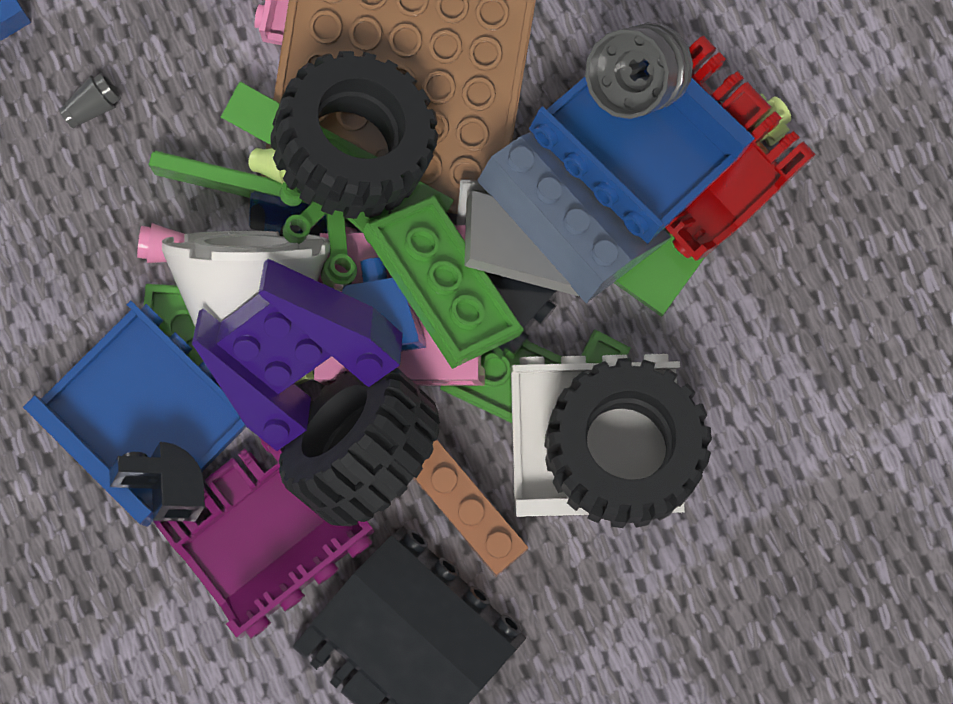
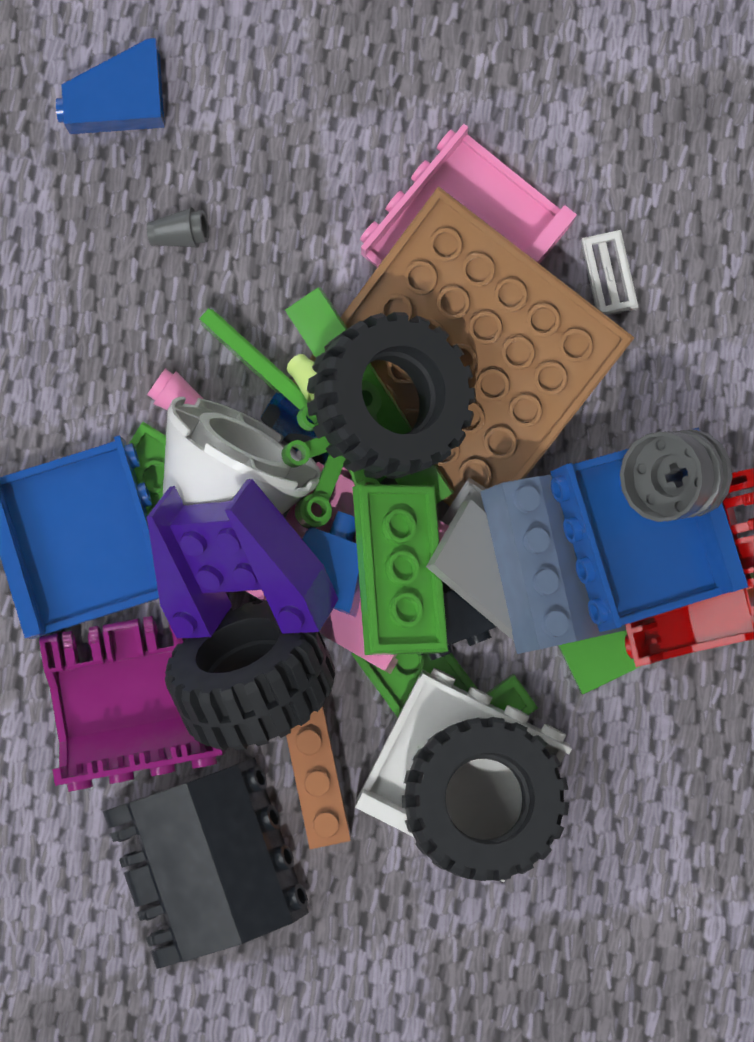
camera: 25 degrees right, 5 degrees up
black brick [109,442,205,522] -> none

